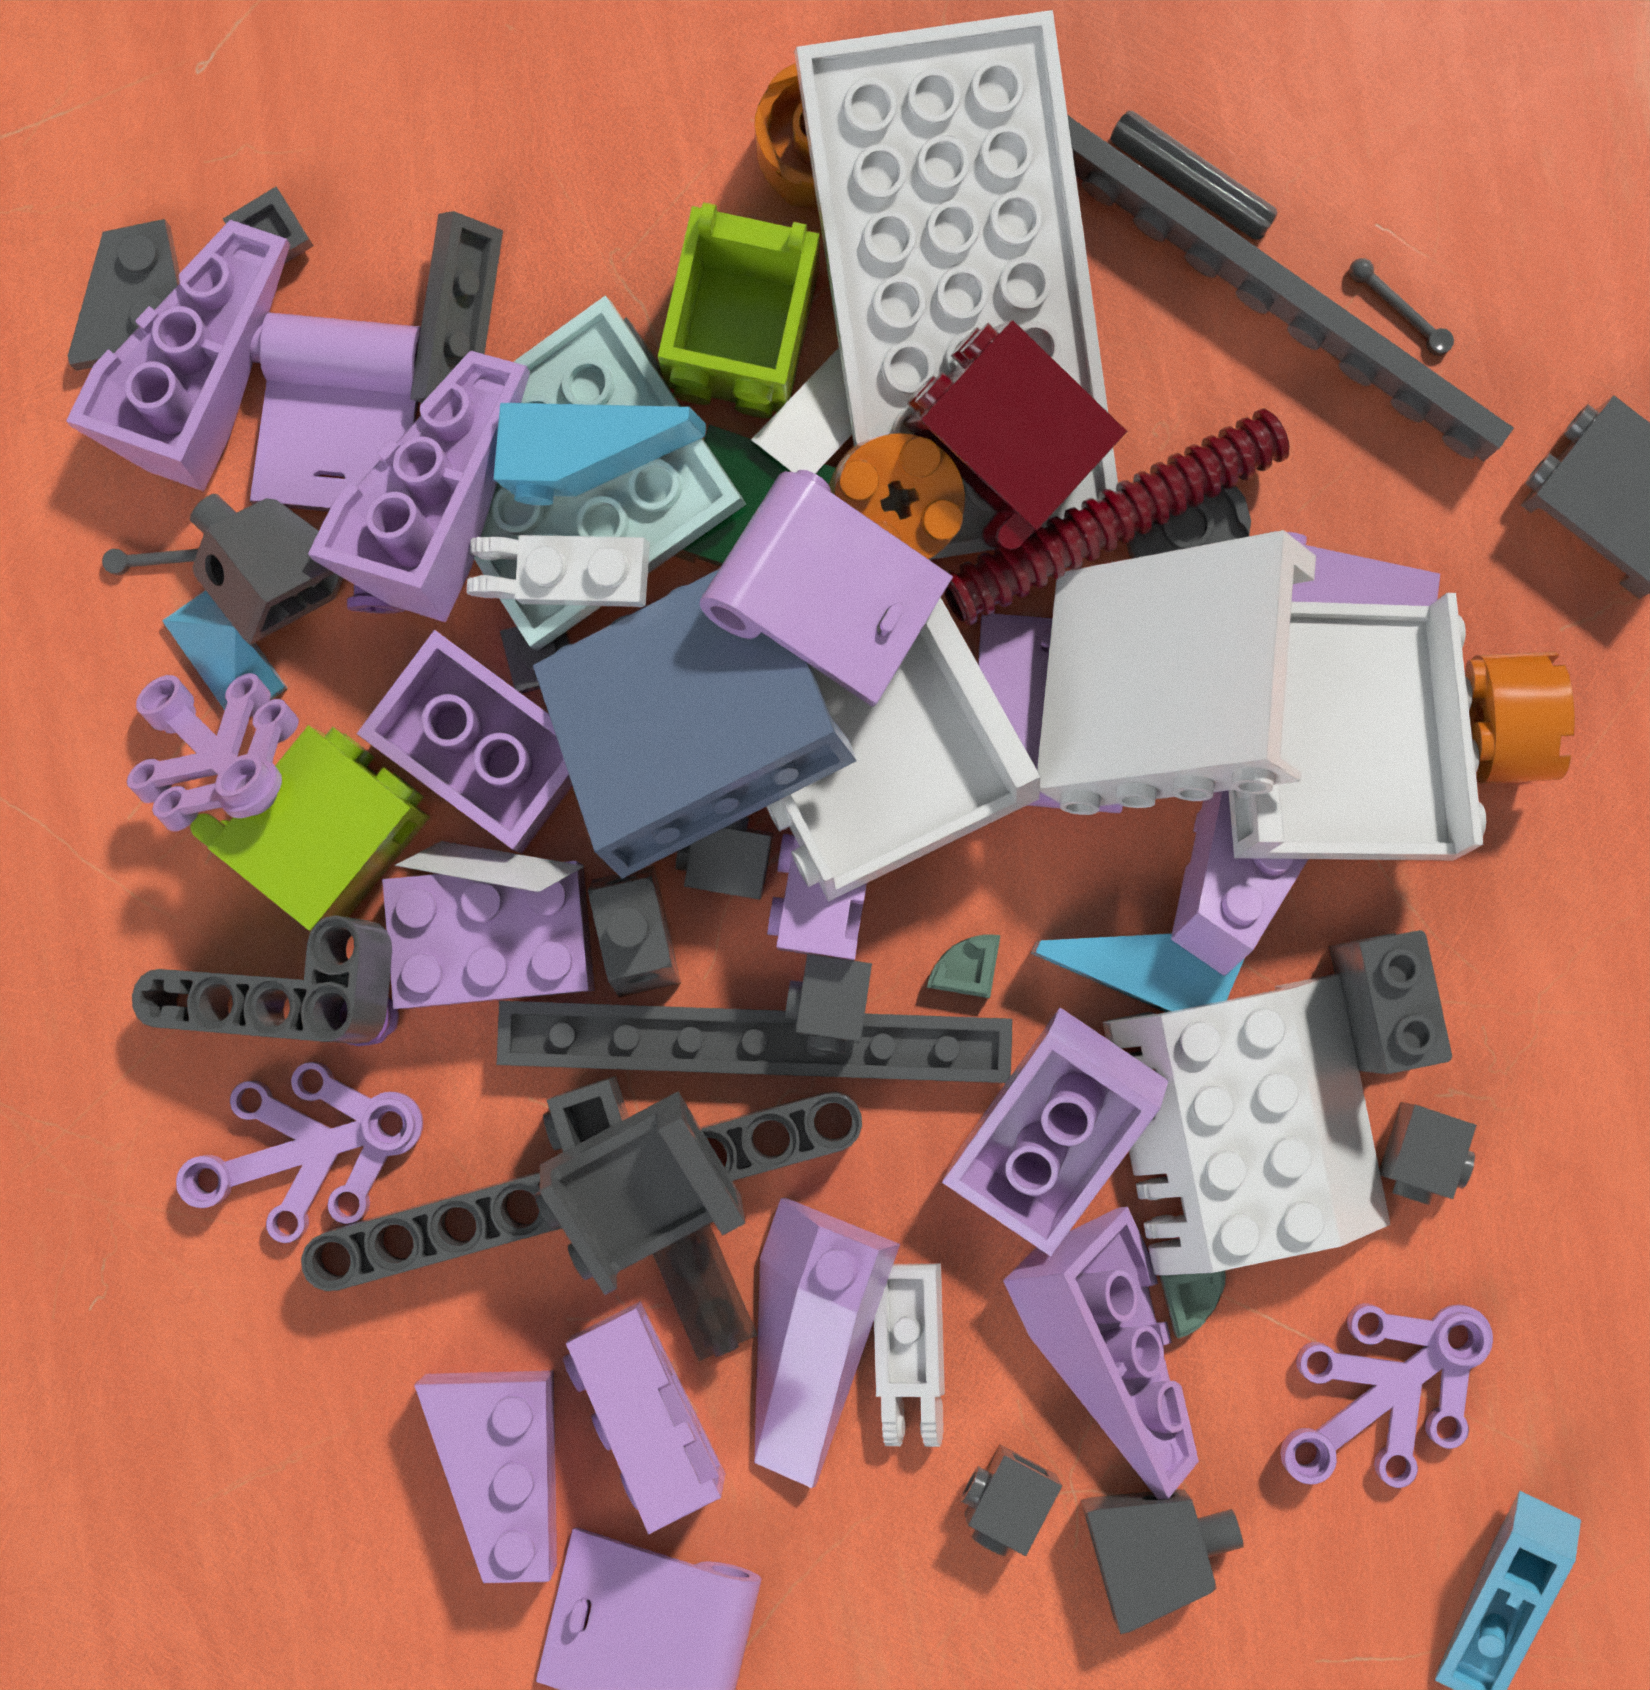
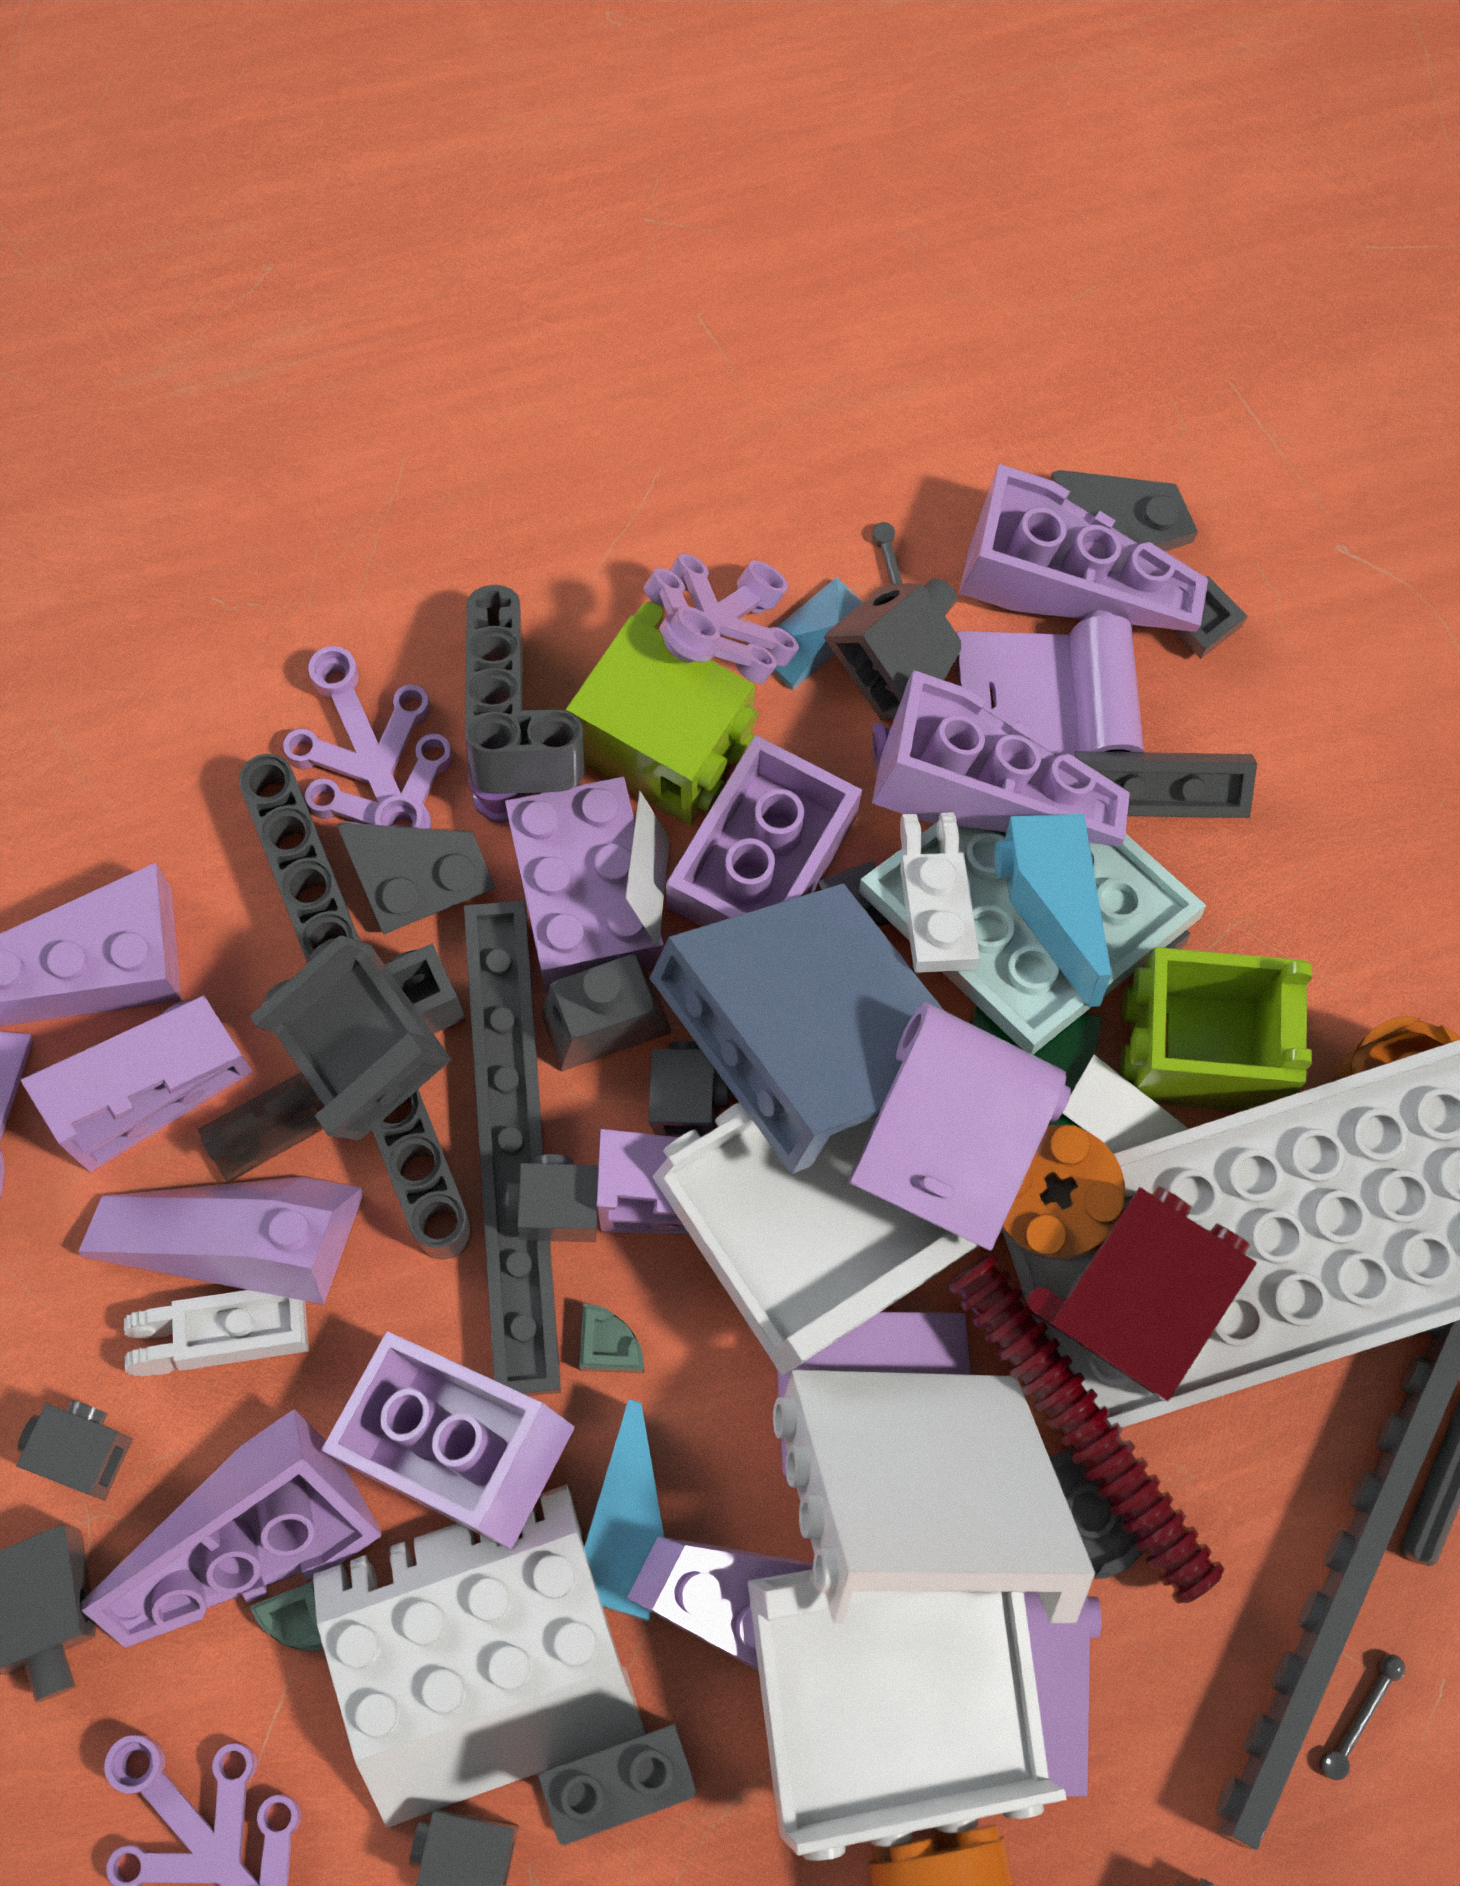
camera: 80 degrees right, 15 degrees down
none -> dark grey wing [337,821,496,935]

